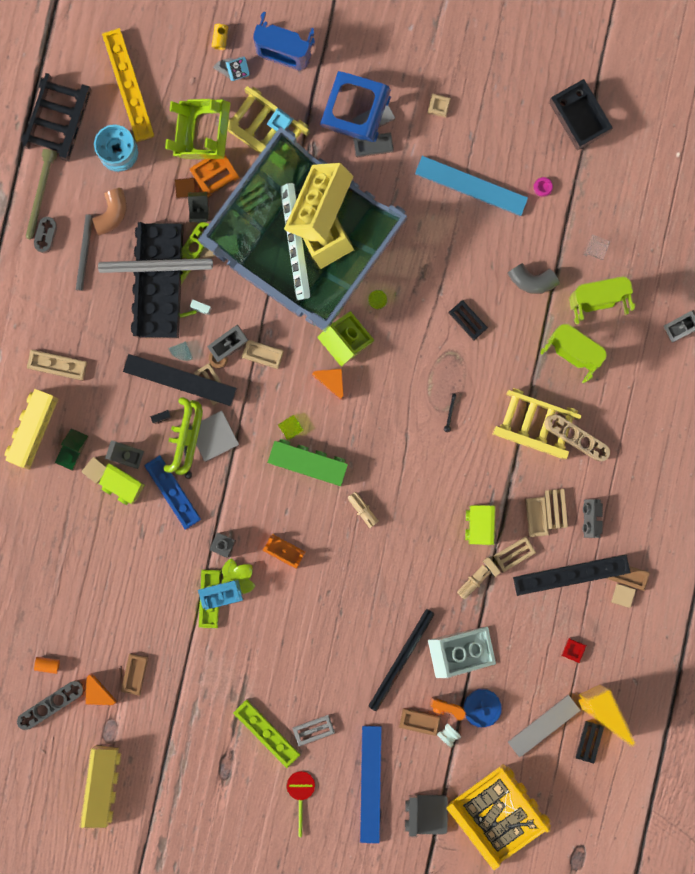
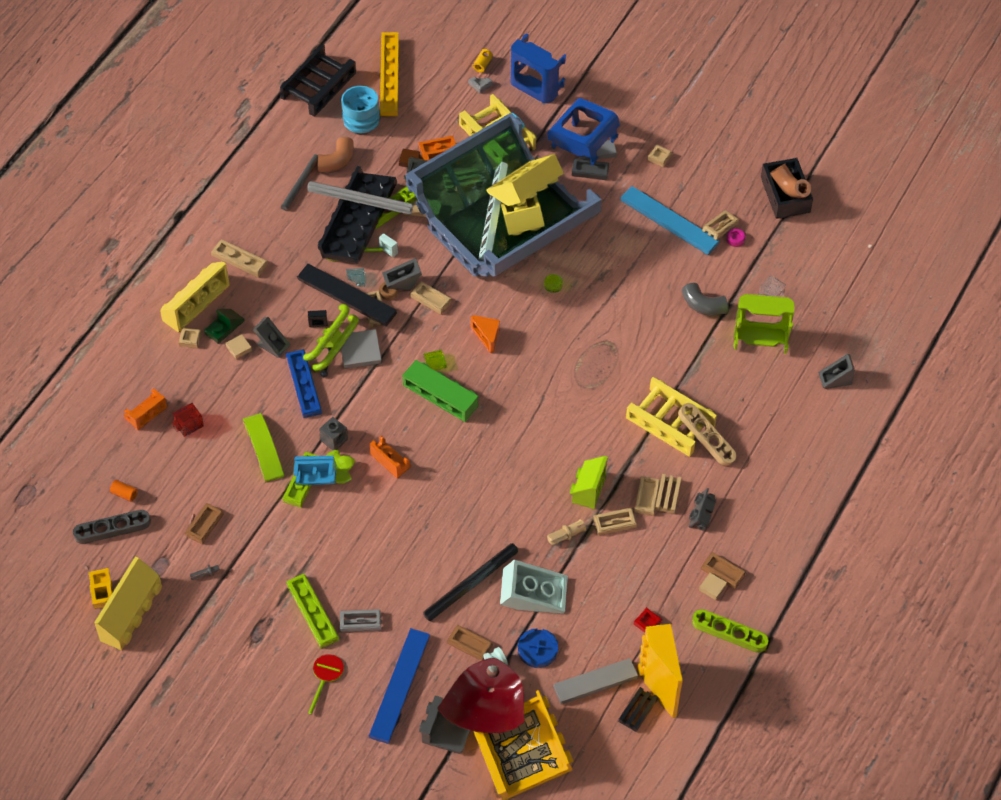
camera: 15 degrees right, 30 degrees down
olive piece [26,149,58,240] -> none
dark grey beam [34,217,57,253] -> none
orange slope [85,673,118,705] -> none
lime slope [99,464,145,505] -> none
lime piece [165,99,231,159] -> none
tile [226,56,250,81] -> none
lime slope [317,311,375,367] -> none
tan axle [348,492,379,528] -> none
orange plate [430,697,466,720] -> none
black hinge [444,393,456,433] -> none
black tile [448,299,488,341] -> none
tan tile [482,557,501,577] -> none
black tile [513,554,631,596] -> none
lime piece [540,324,606,384] -> none
none -> yellow brick [88,568,113,609]
none -> orange hinge [124,388,167,430]
none -> clear red brick [172,403,204,437]
none -> tan tile [178,327,202,349]
none -> flat silver piece [190,564,220,580]
none -> lime slope [243,413,284,483]
none -> dark red piece [437,658,525,733]
none -> lime beam [692,609,768,653]
none -> tan tile [702,210,739,240]
none -> nougat cylinder [770,164,811,198]

